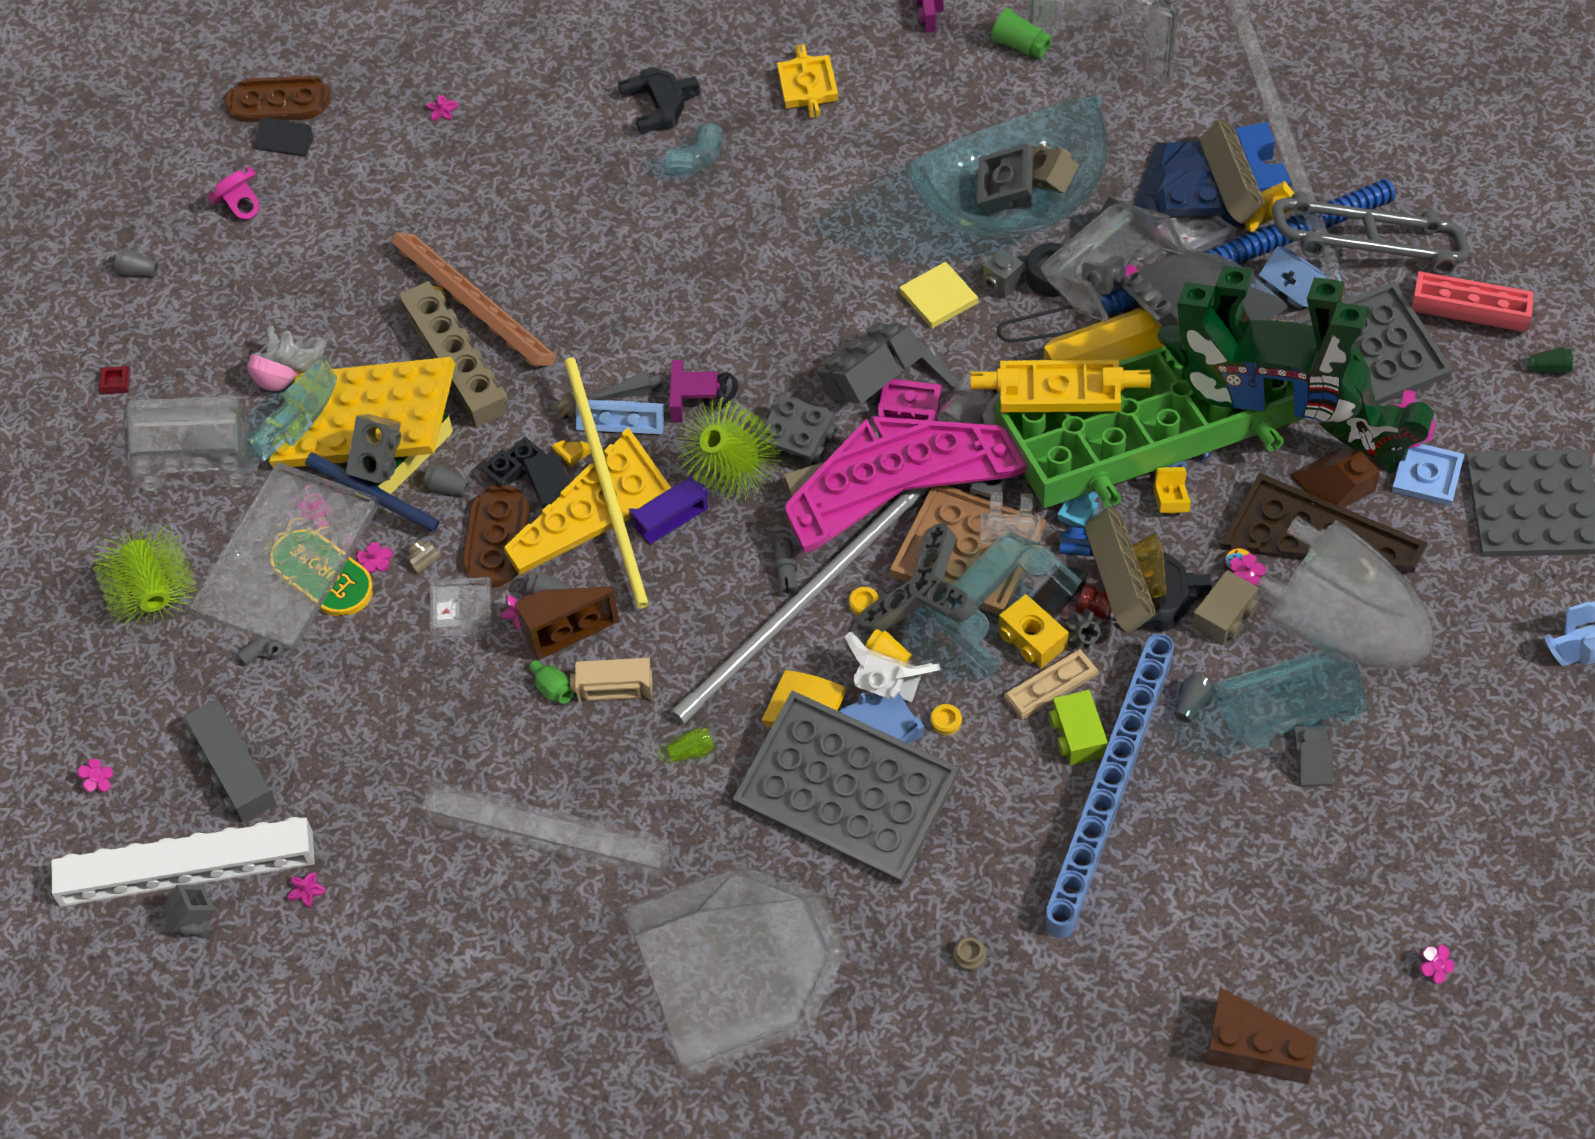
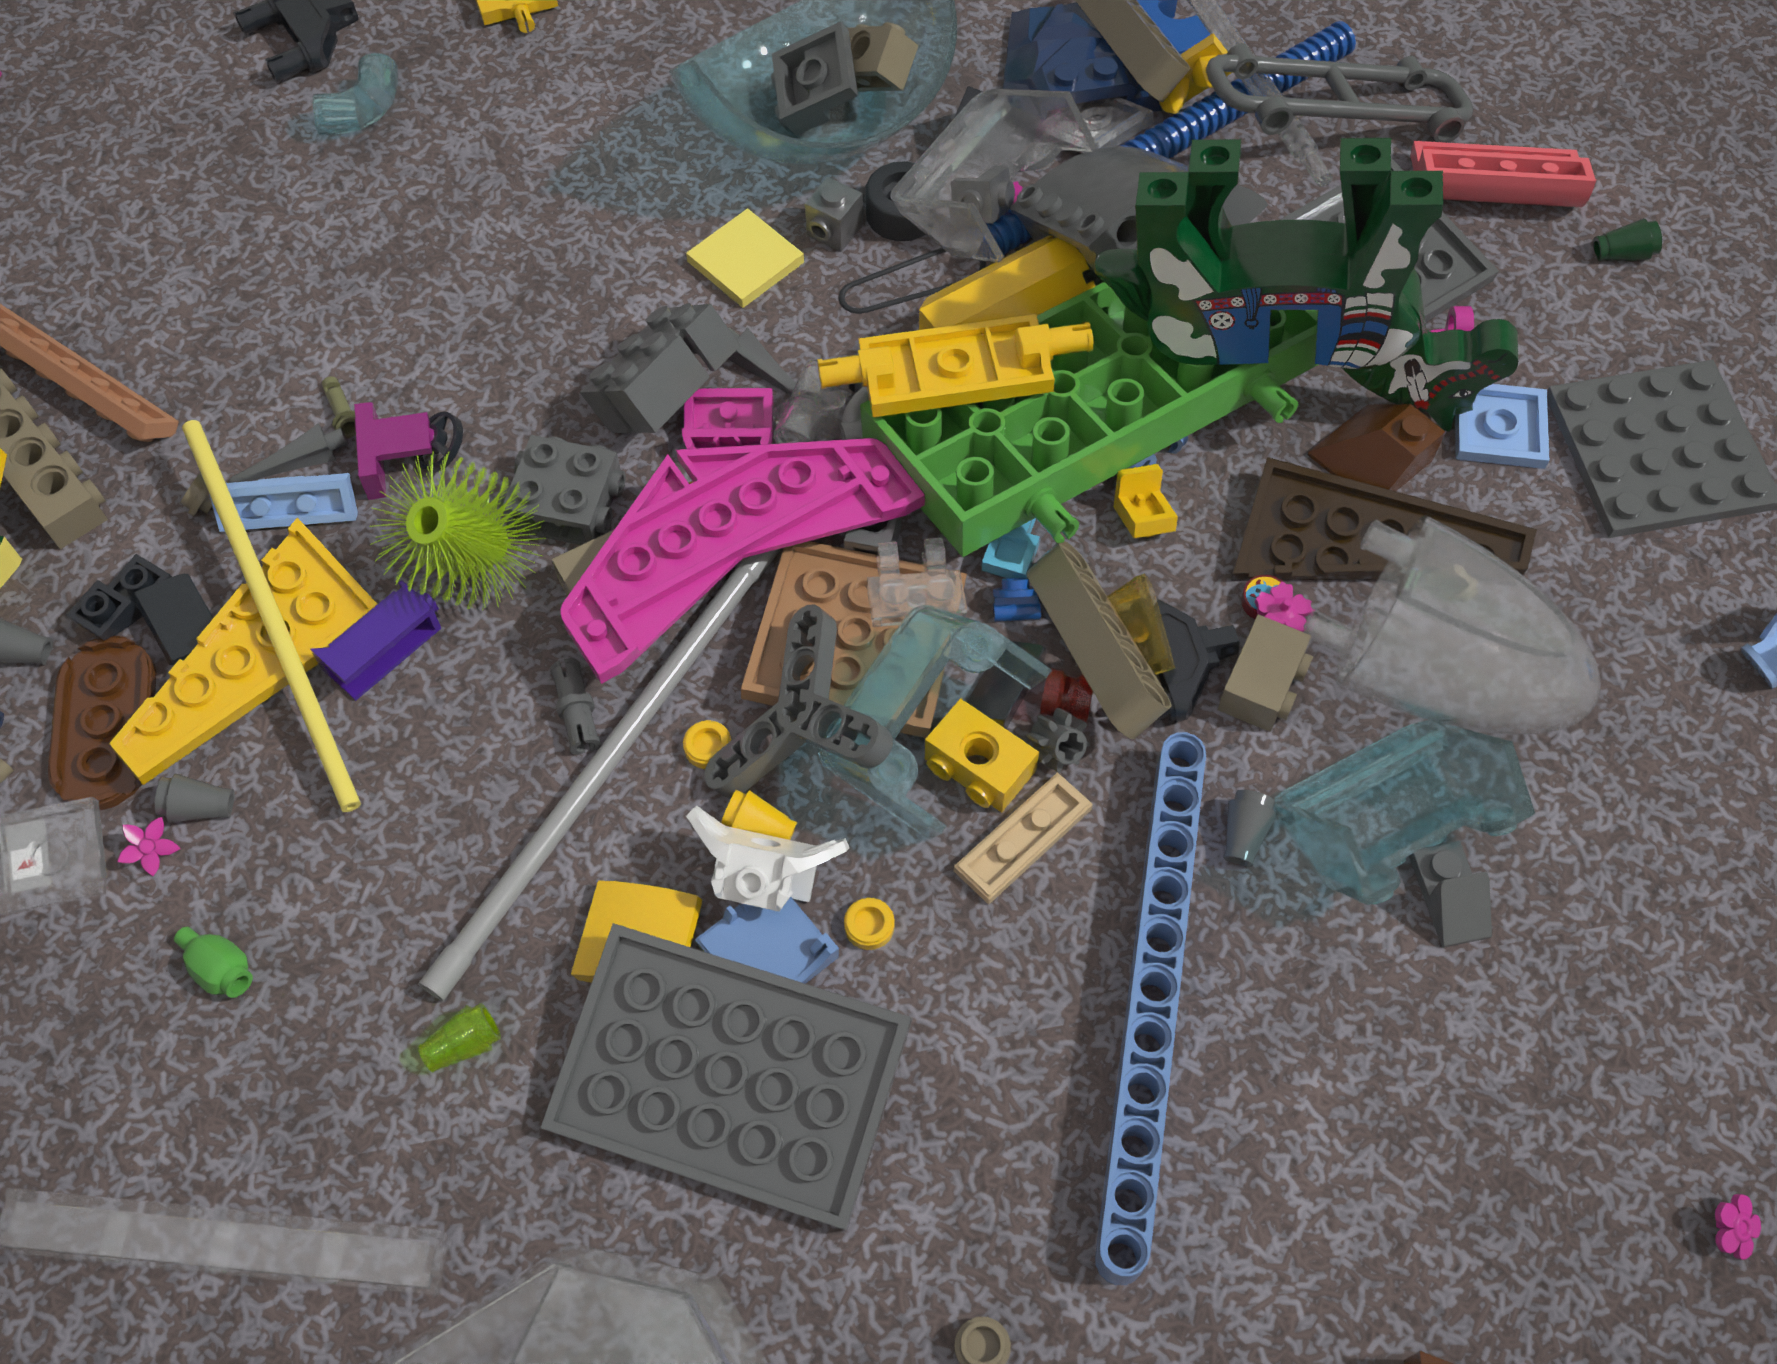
camera: 15 degrees left, 5 degrees up
reddish brown slope [515,586,620,661] -> none
yellow tile [551,440,591,468] -> none
tan window [570,658,652,703] -> none
lime brick [1048,690,1108,765] -> none
light blue brick [1259,246,1332,309] -> none
none -> olive piece [321,376,356,439]

